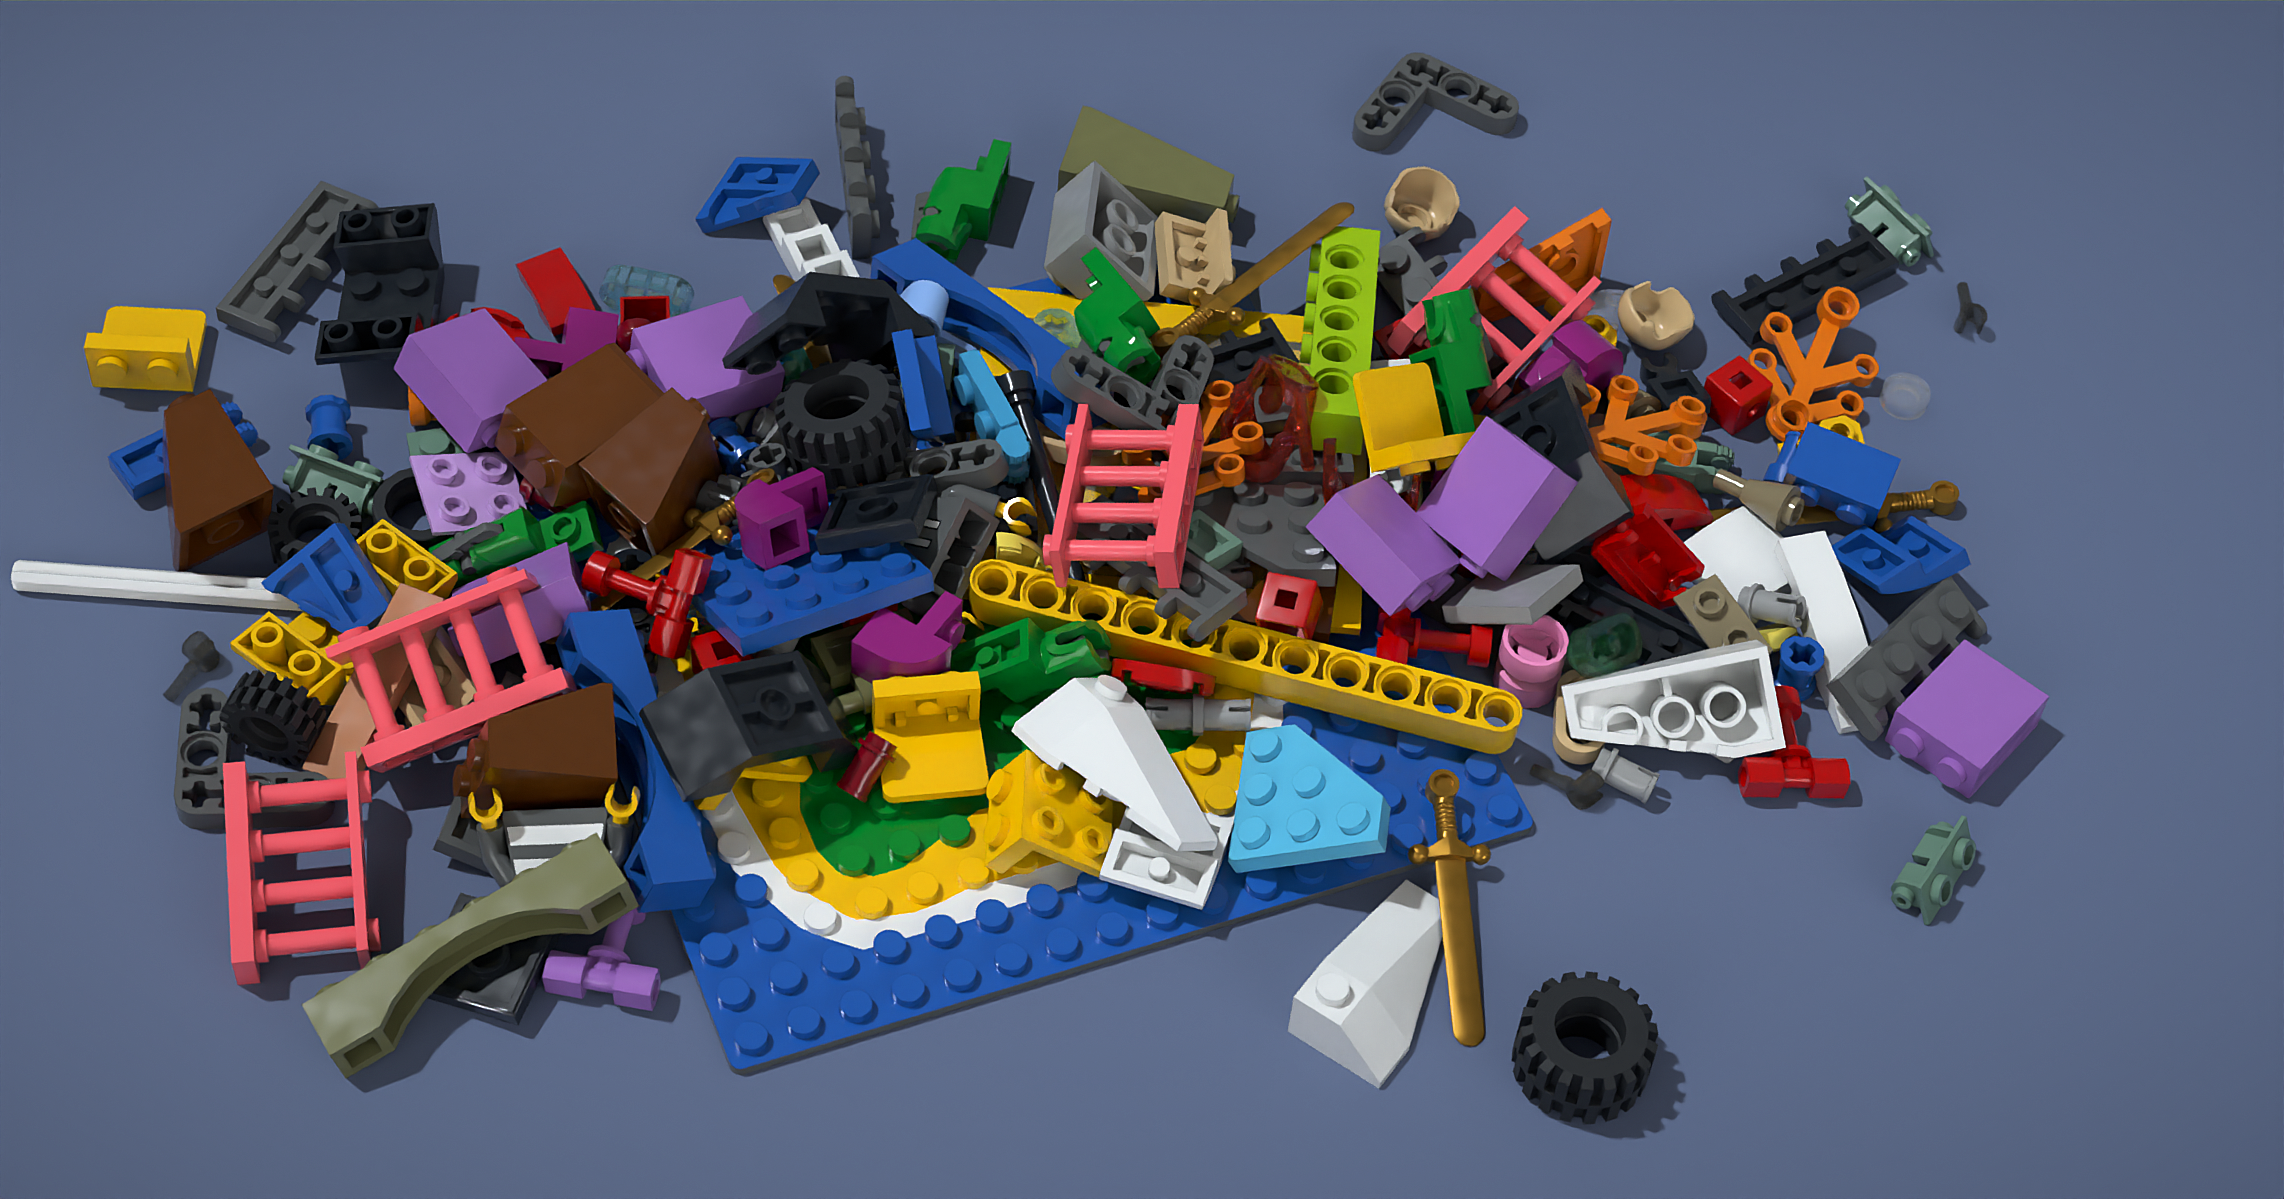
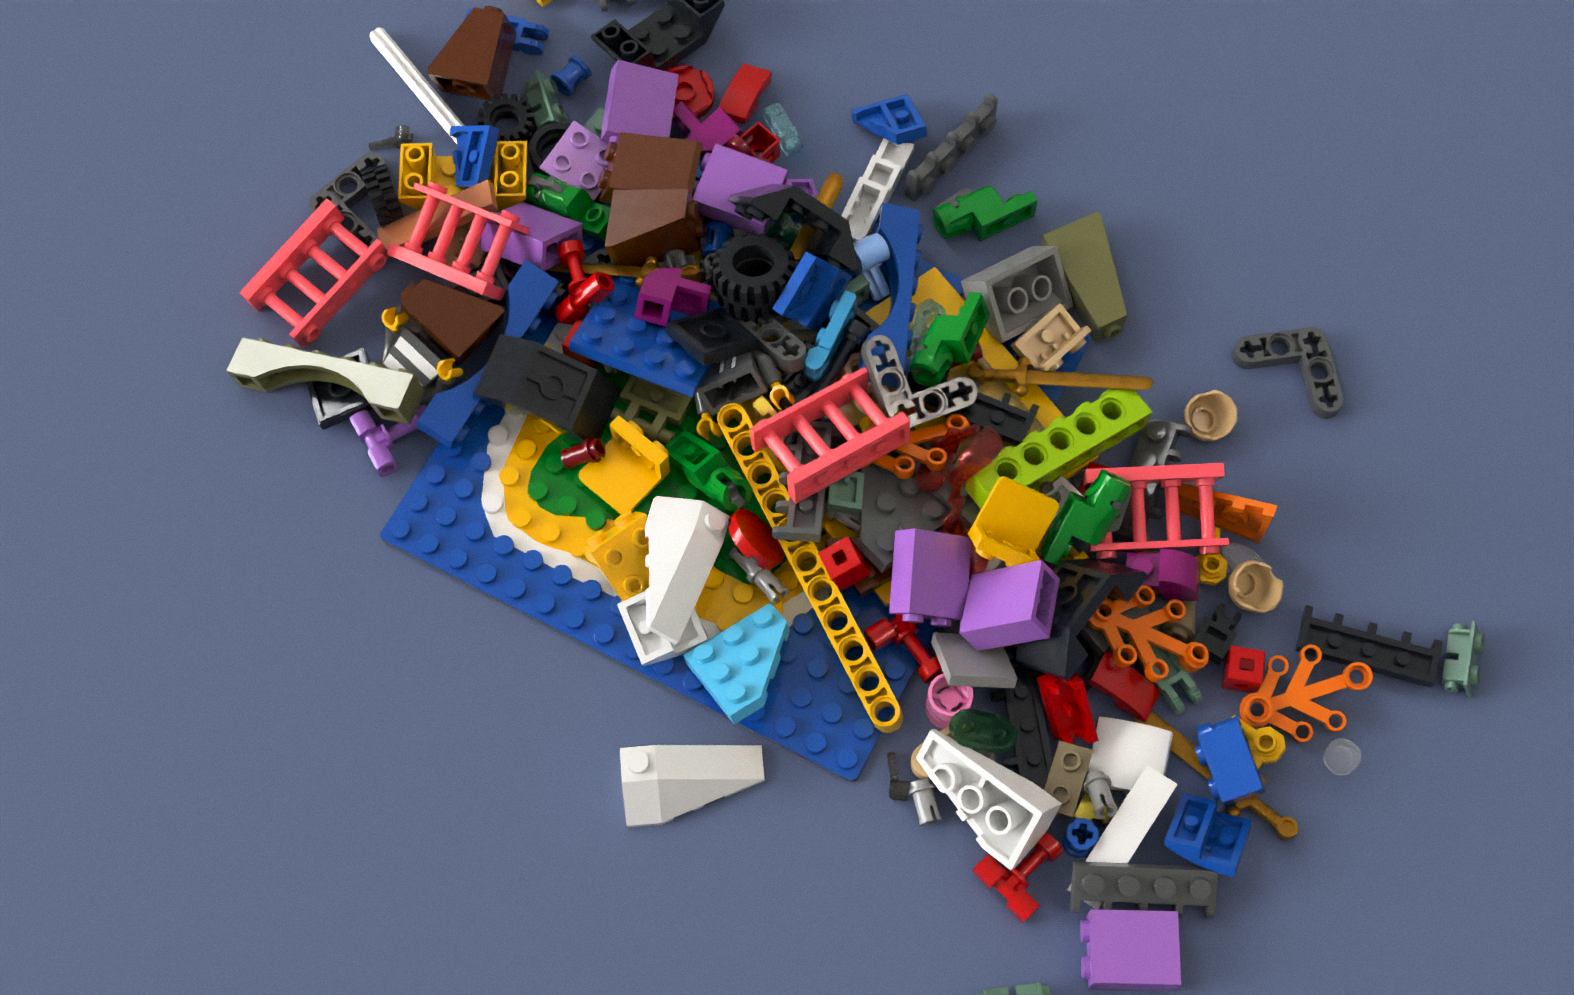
camera: 55 degrees right, 15 degrees up
magenta brick [851,591,965,683] -> none
pearl gold sword [1408,769,1491,1047] -> none
black tyre [1511,971,1659,1124] -> none
dark tan cone [1713,469,1805,532] -> none
clear smoke hand [1953,282,1988,334] -> none

